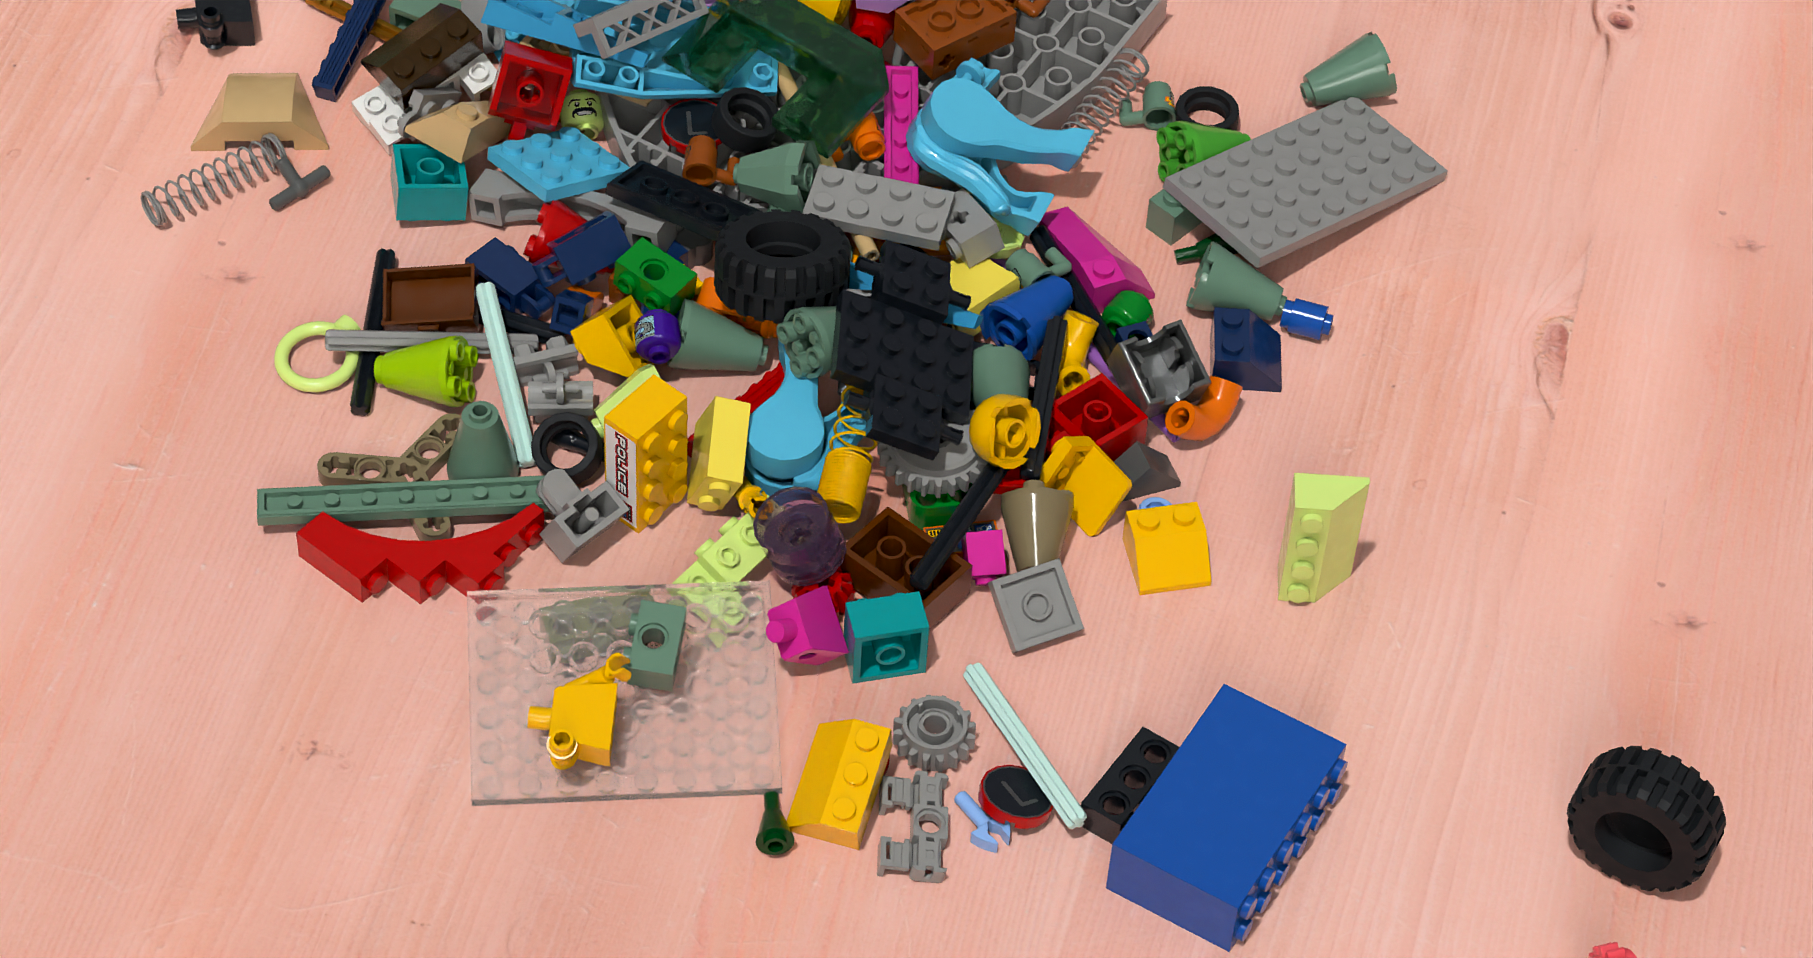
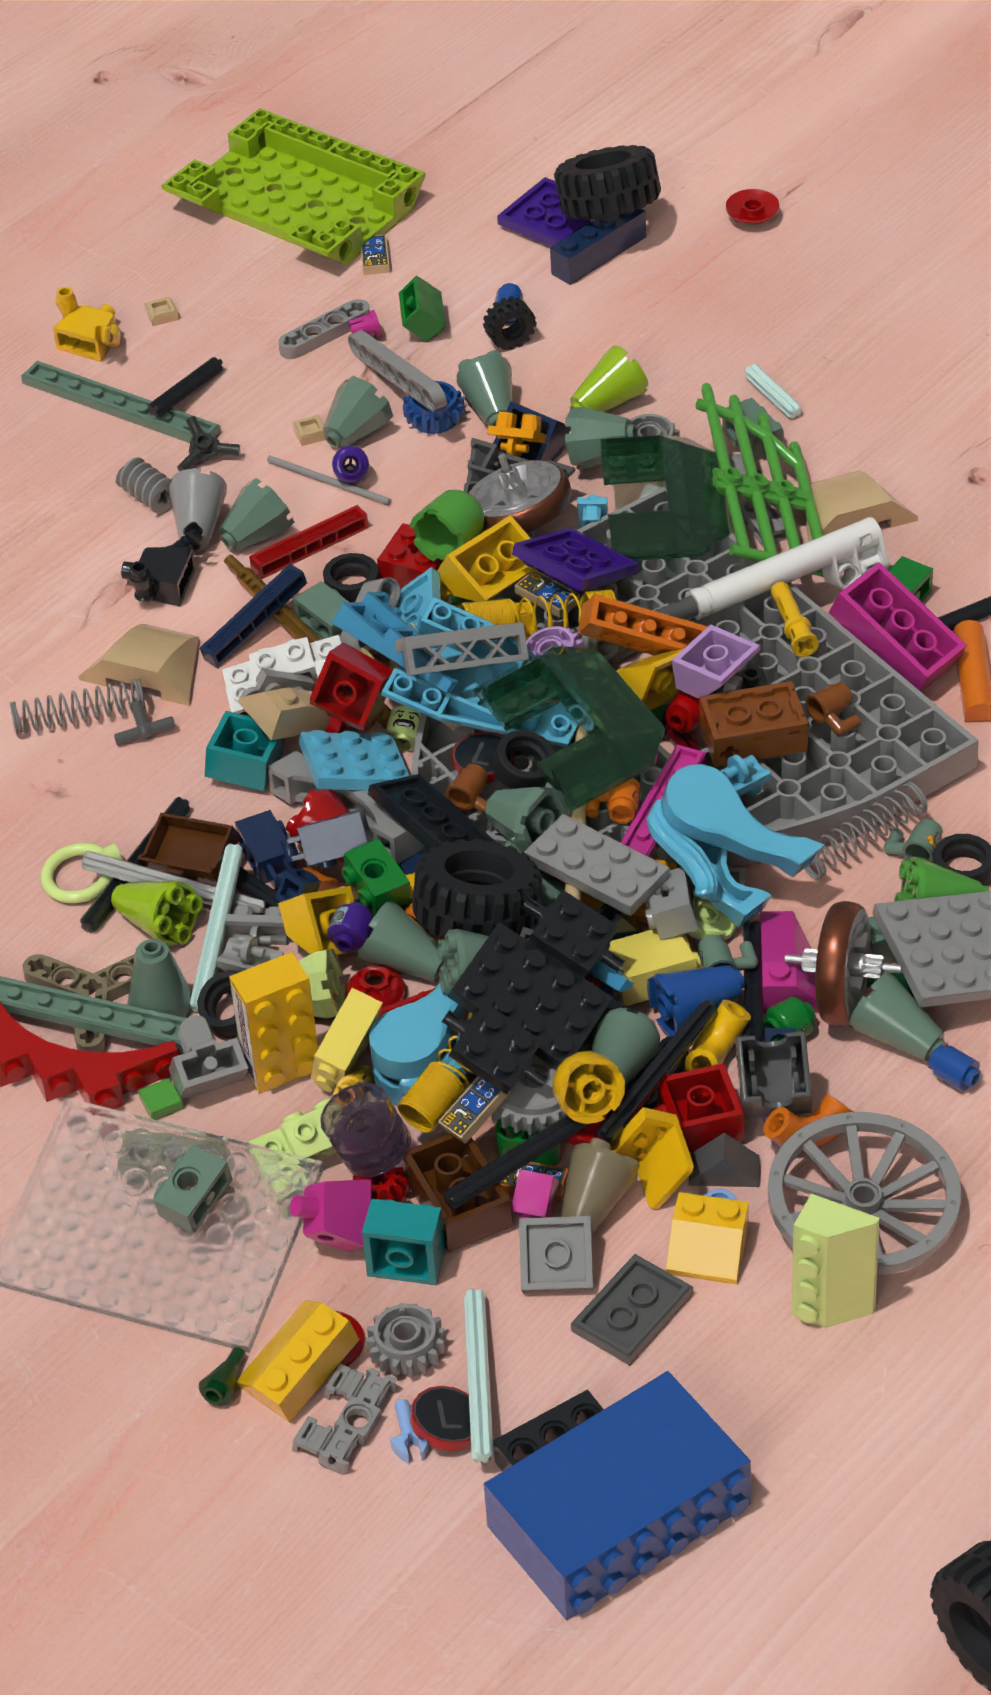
camera: 30 degrees right, 5 degrees down
dark brown slope [361,3,484,110] -> none
yellow torso [527,653,631,770] -> none
dark blue slope [1210,307,1282,392] -> none
none -> bright green tile [138,1078,183,1121]
none -> red piece [346,966,406,1007]
none -> tile [438,1076,511,1144]
none -> dark grey tile [571,1254,693,1365]
none -> light grey wheel [768,1112,961,1276]
none -> wheel [785,901,902,1026]

